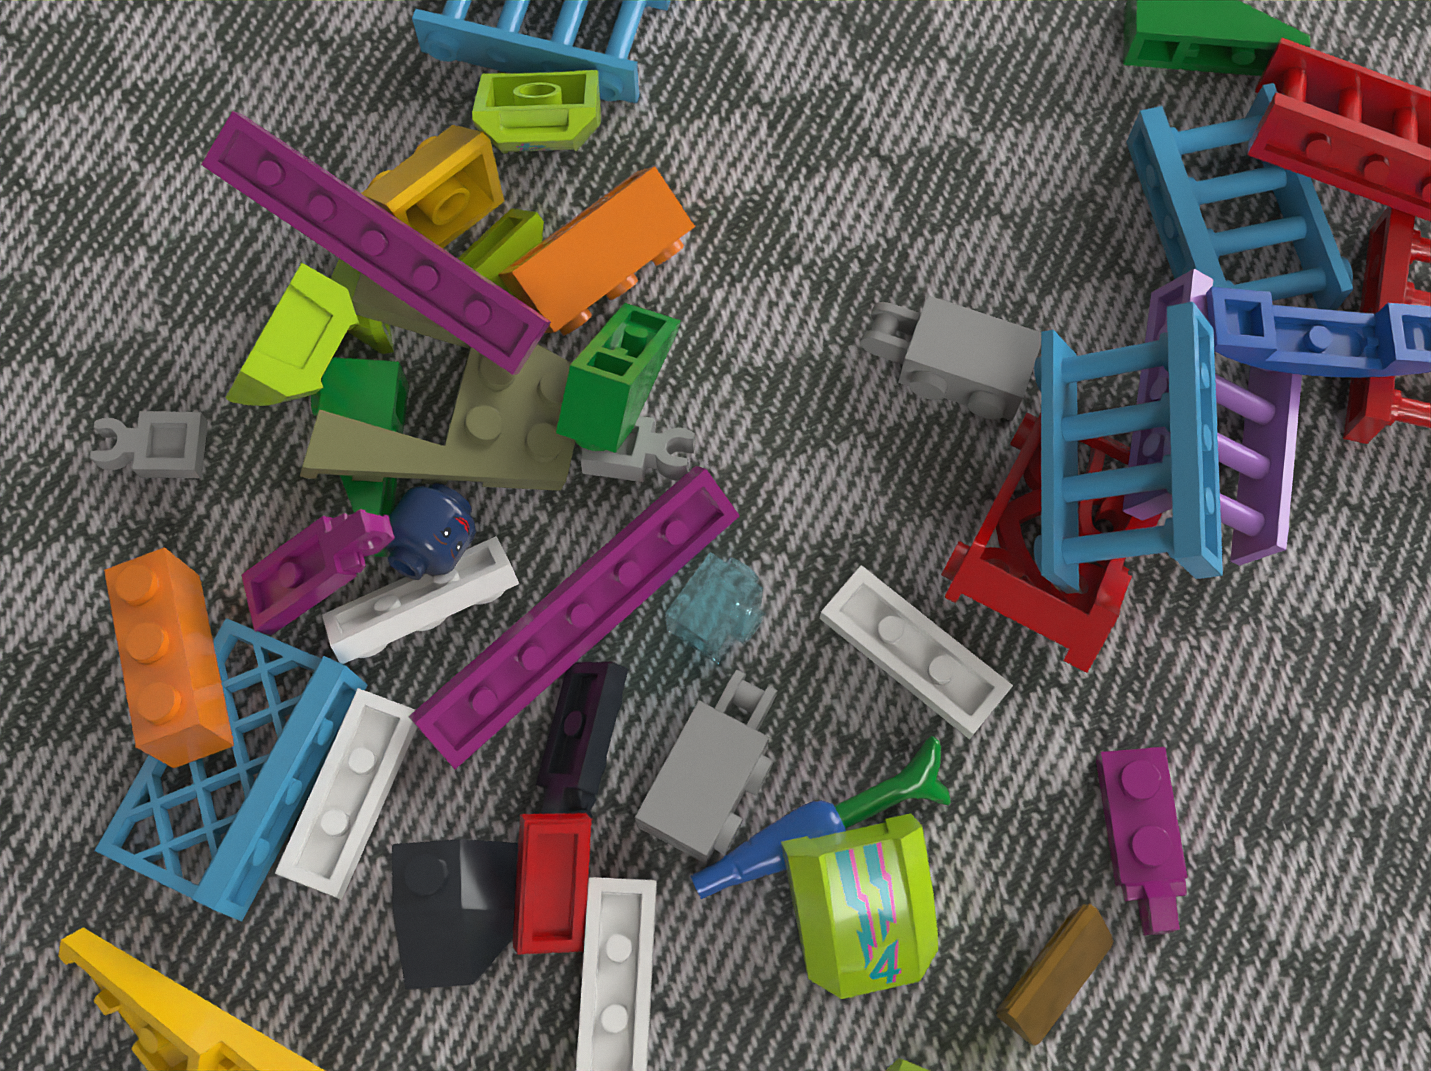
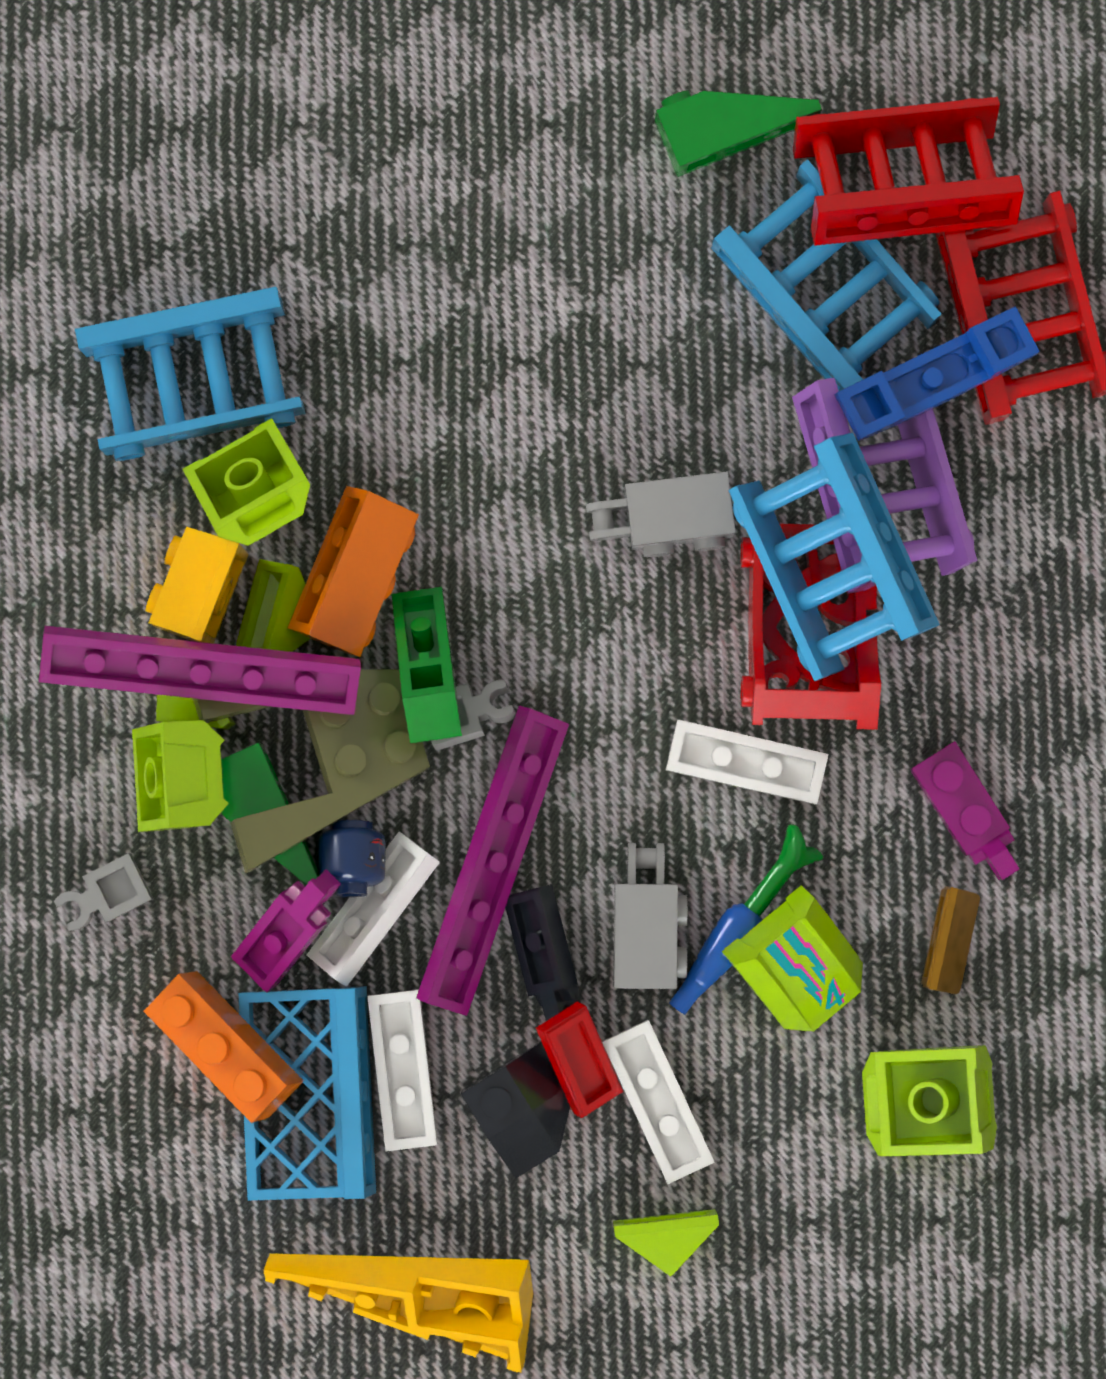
camera: 30 degrees left, 15 degrees up
clear light blue brick [665,552,766,665] -> none

